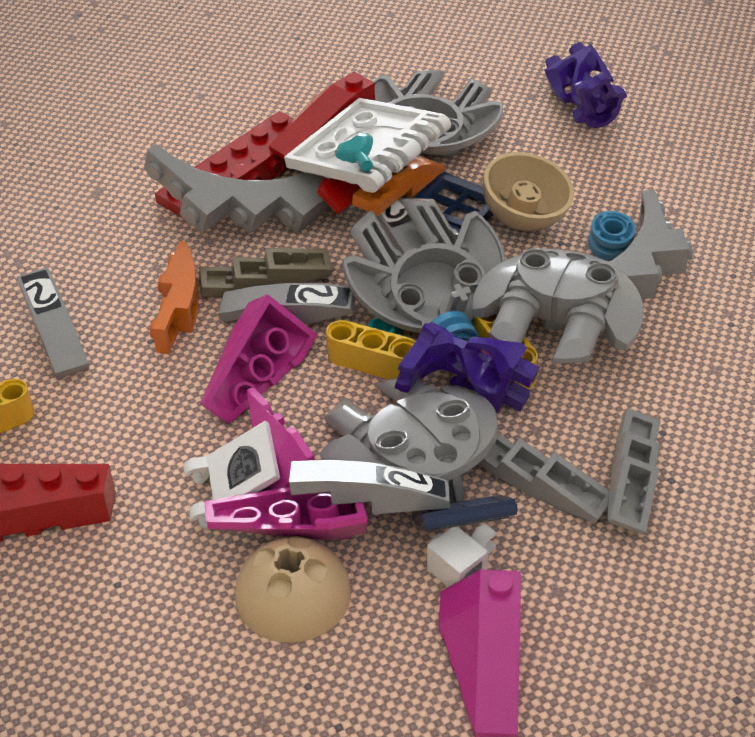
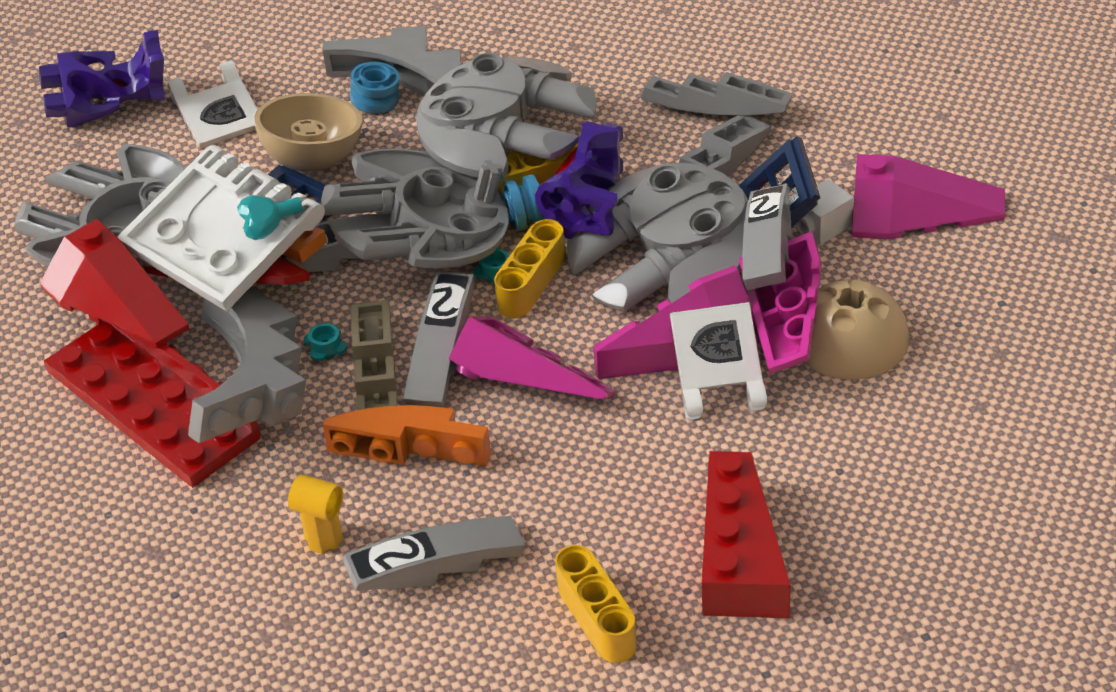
camera: 85 degrees left, 0 degrees up
none -> white flag [168,60,258,149]
none -> yellow piece [288,474,344,554]
none -> teal plate [304,323,347,361]

